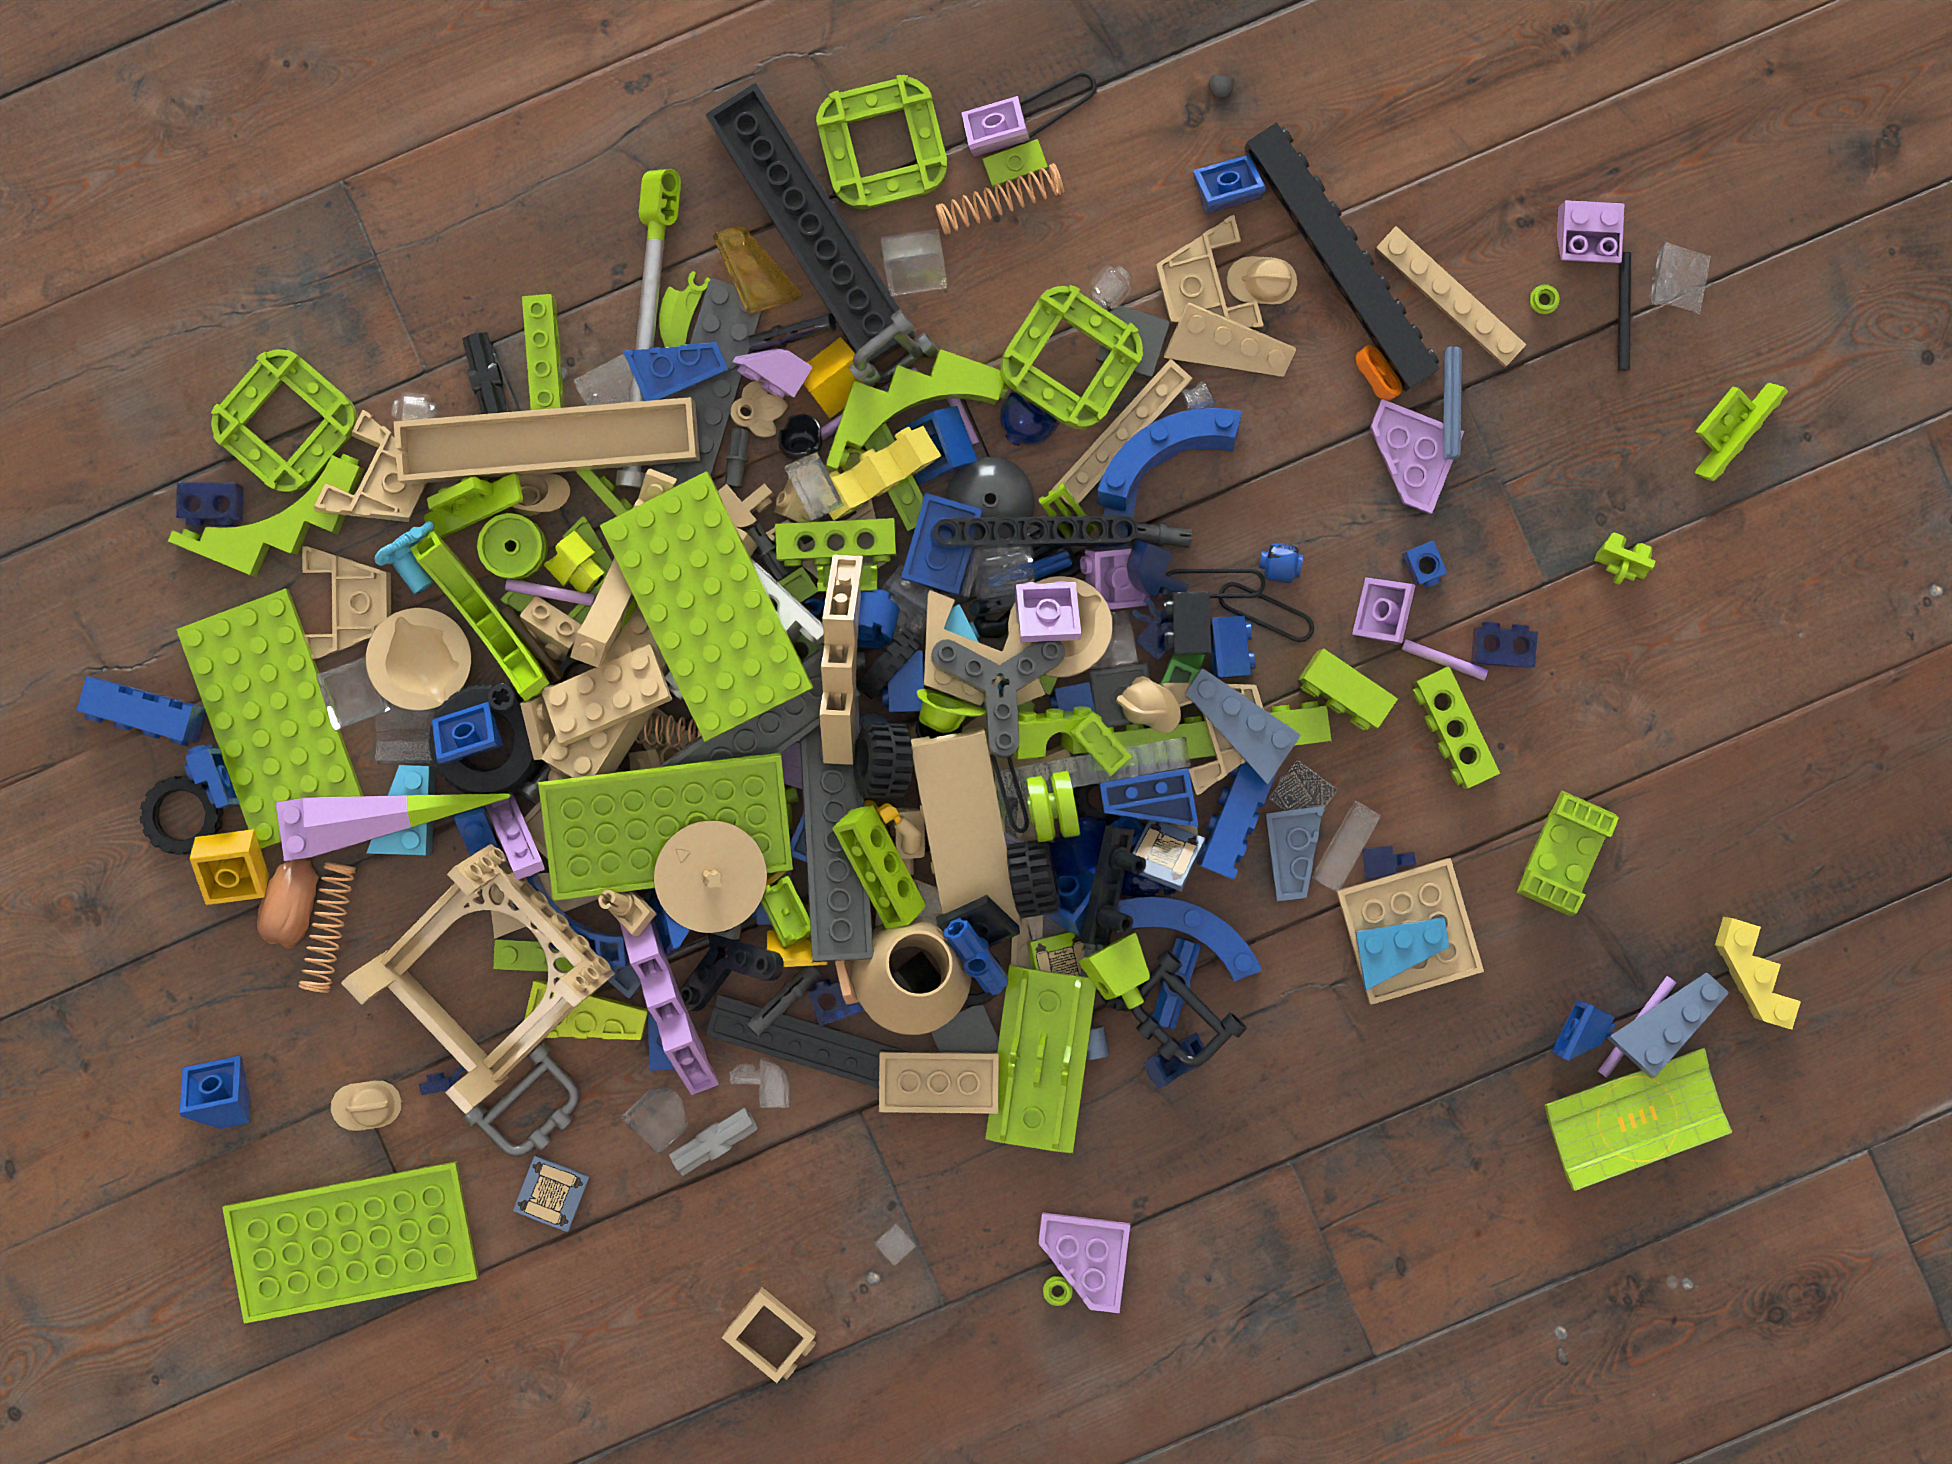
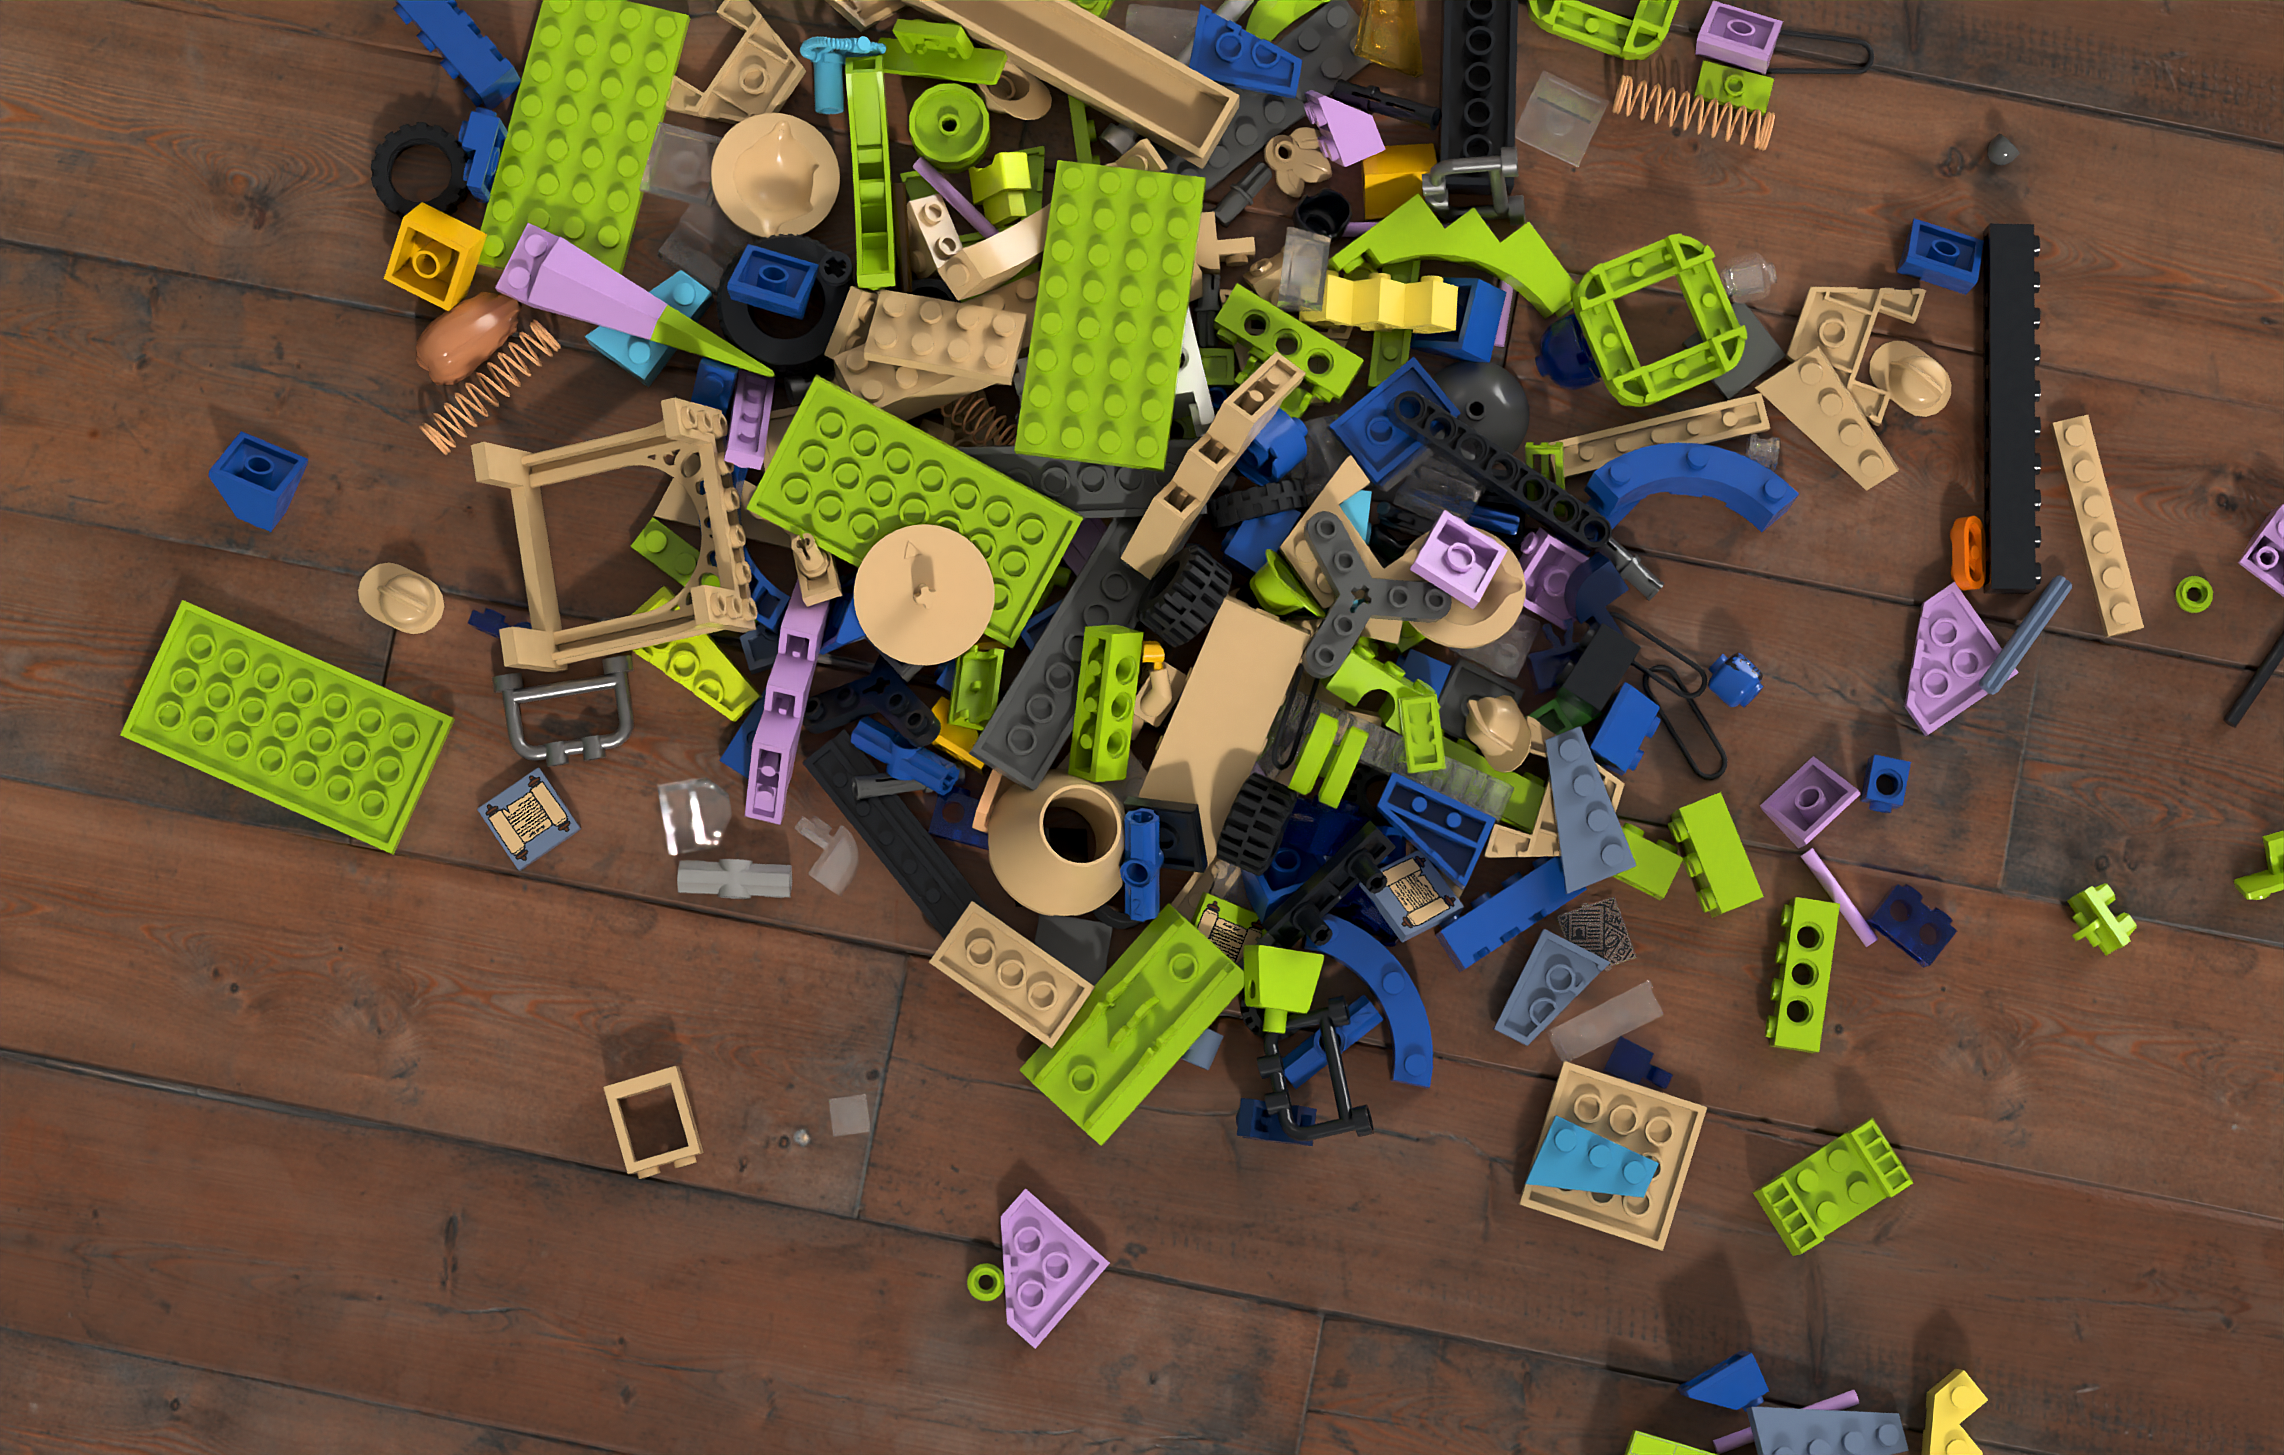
camera: 30 degrees right, 5 degrees down
none -> blue piece [851,716,960,795]

